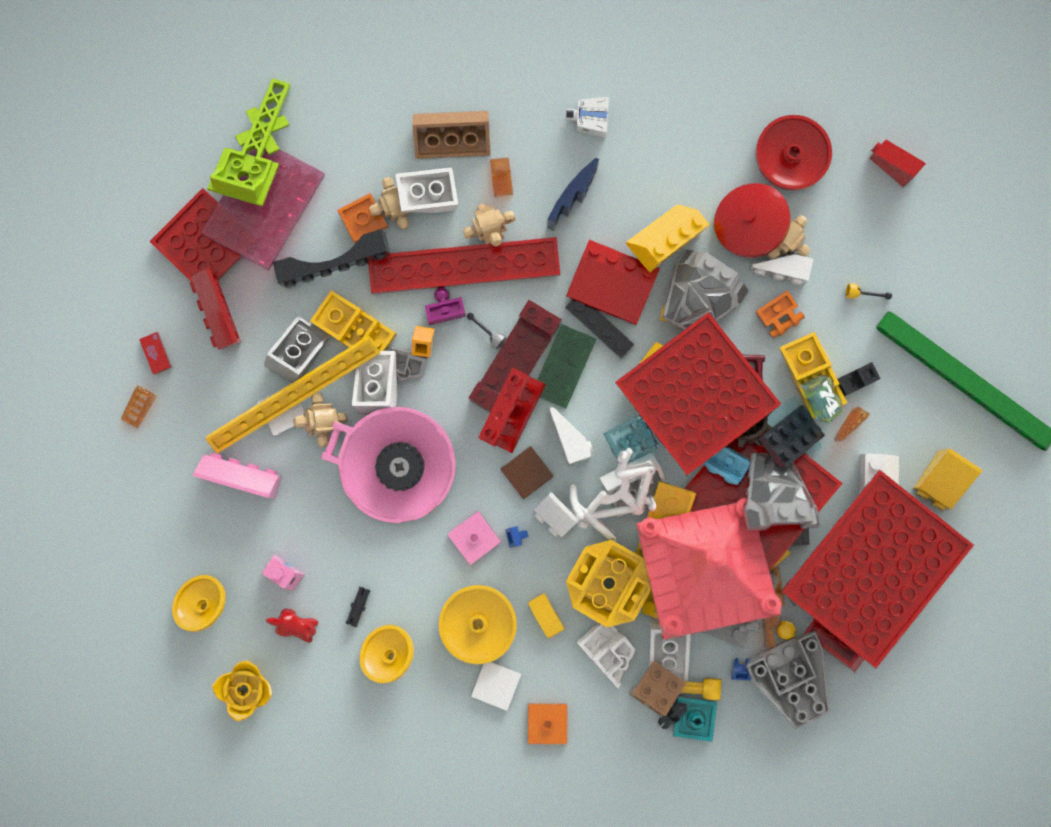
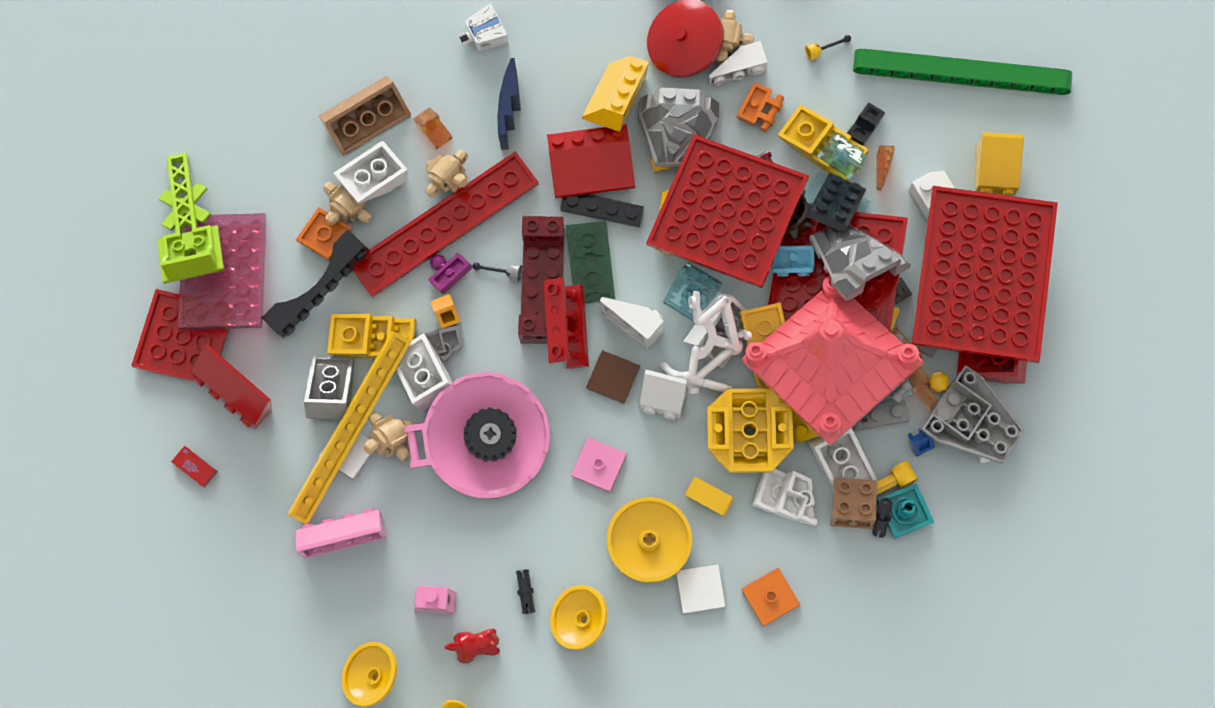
camera: 25 degrees left, 10 degrees down
clear orange slope [121,385,157,428] -> none
blue tile [505,526,529,548] -> none

